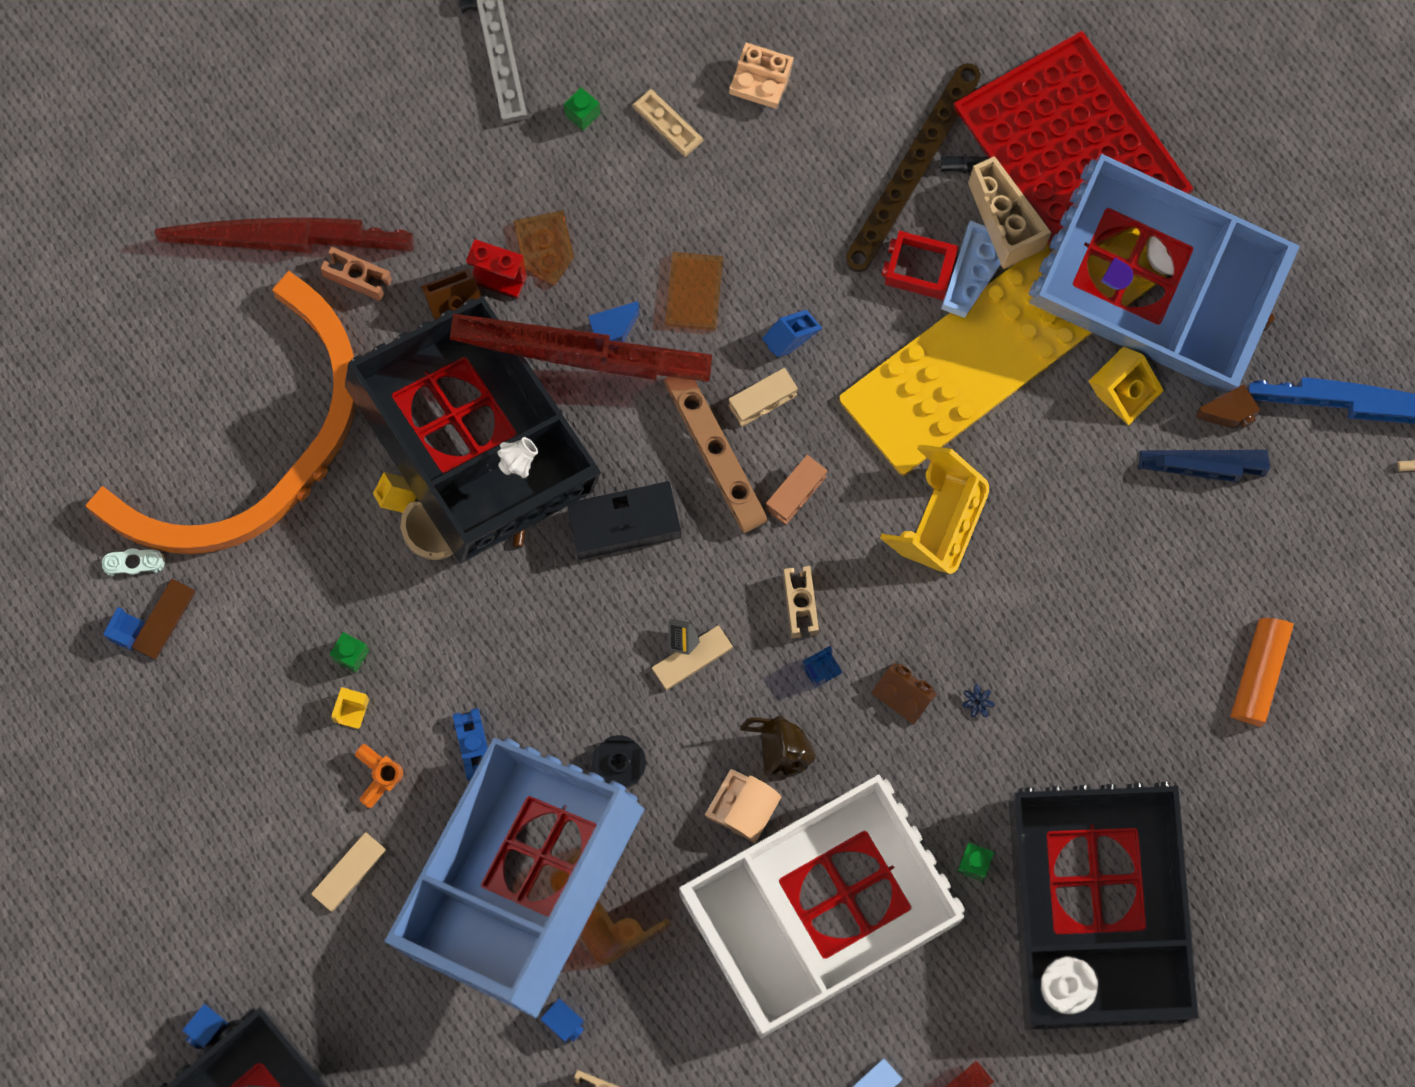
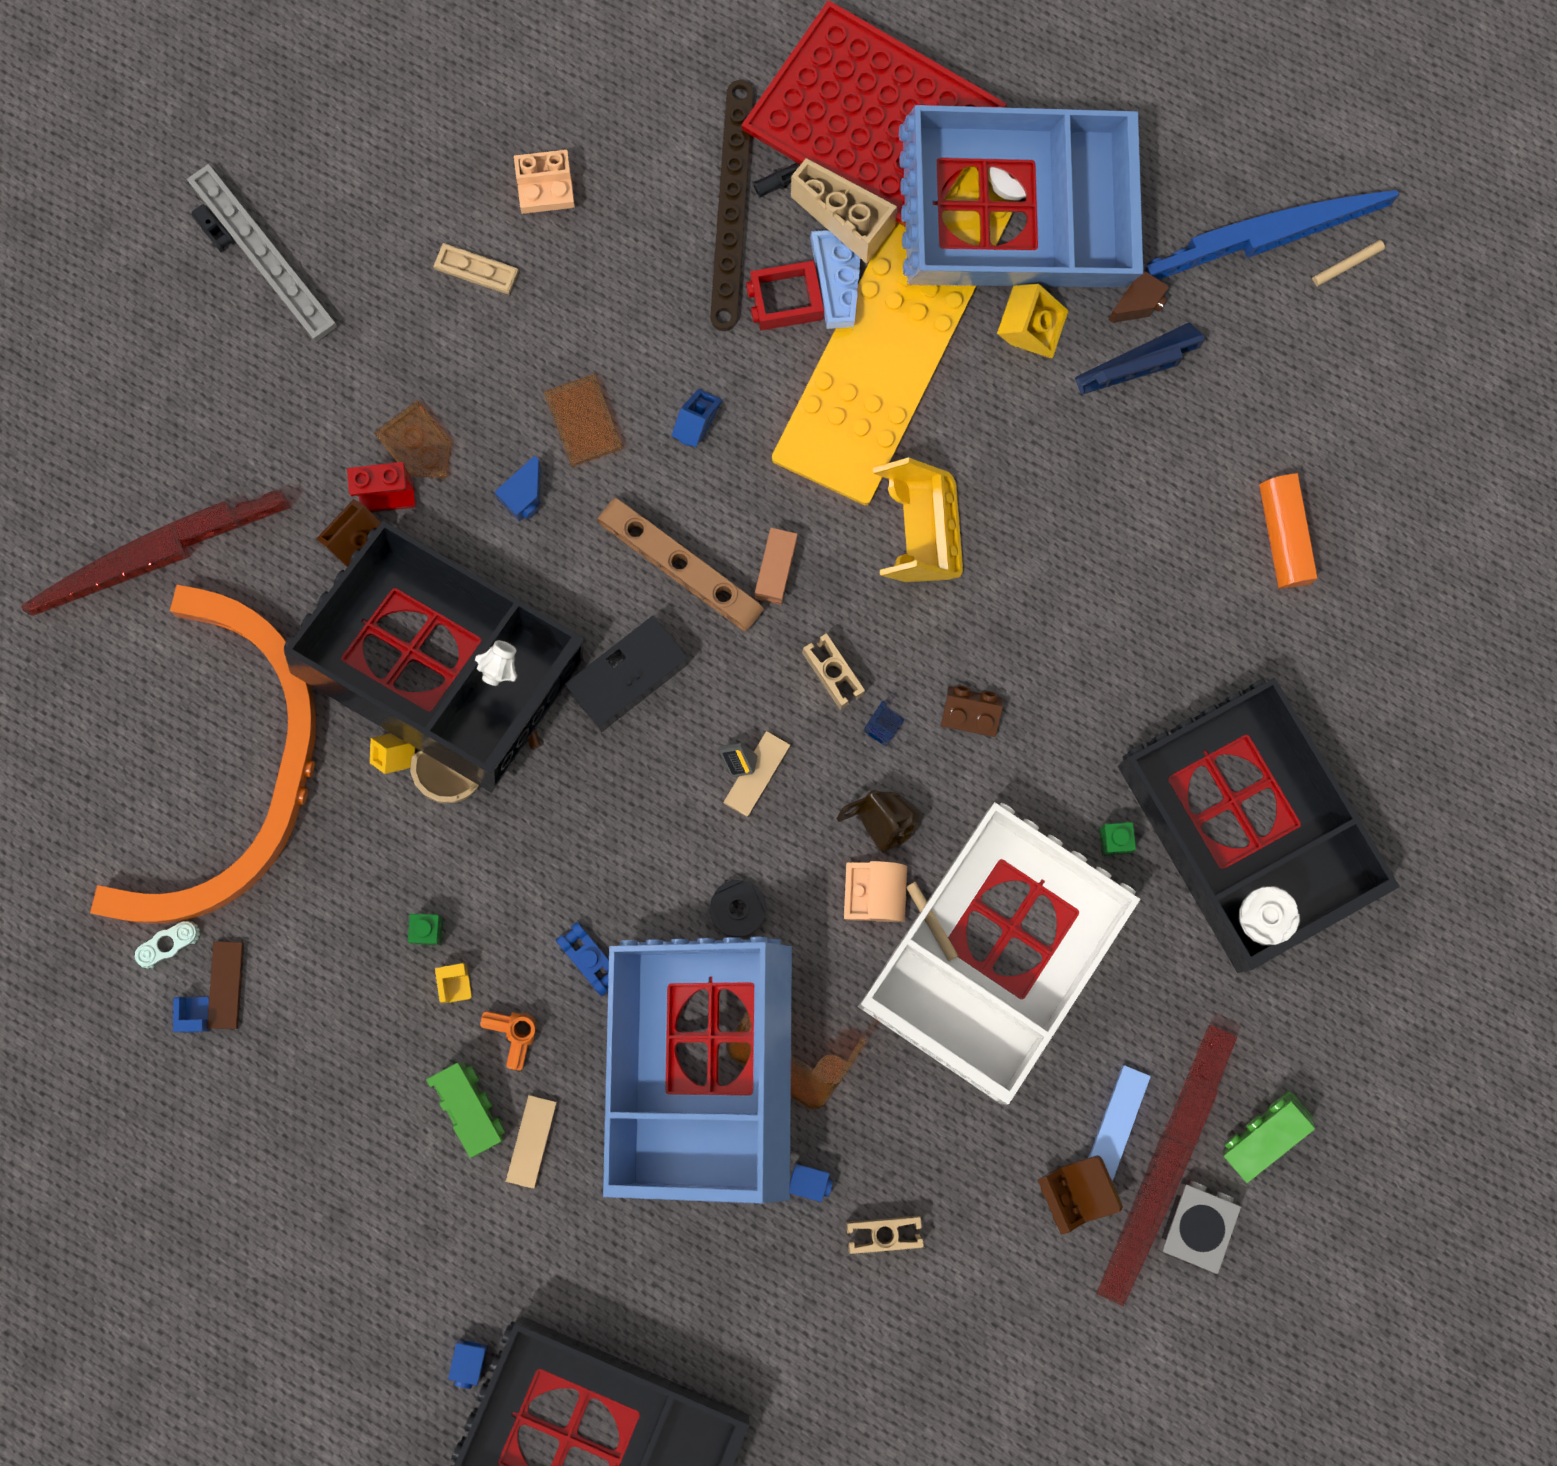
camera: 30 degrees left, 5 degrees up
nougat piece [320,247,392,302] -> none
clear red slope [450,314,712,382] -> none
green brick [564,87,600,131] -> none
tan piece [728,368,798,427] -> none
dark blue plant [962,684,995,718] -> none
dark purple tile [1101,257,1133,290] -> none
none -> bright green wedge [426,1062,506,1158]
none -> tan bar [906,882,958,961]

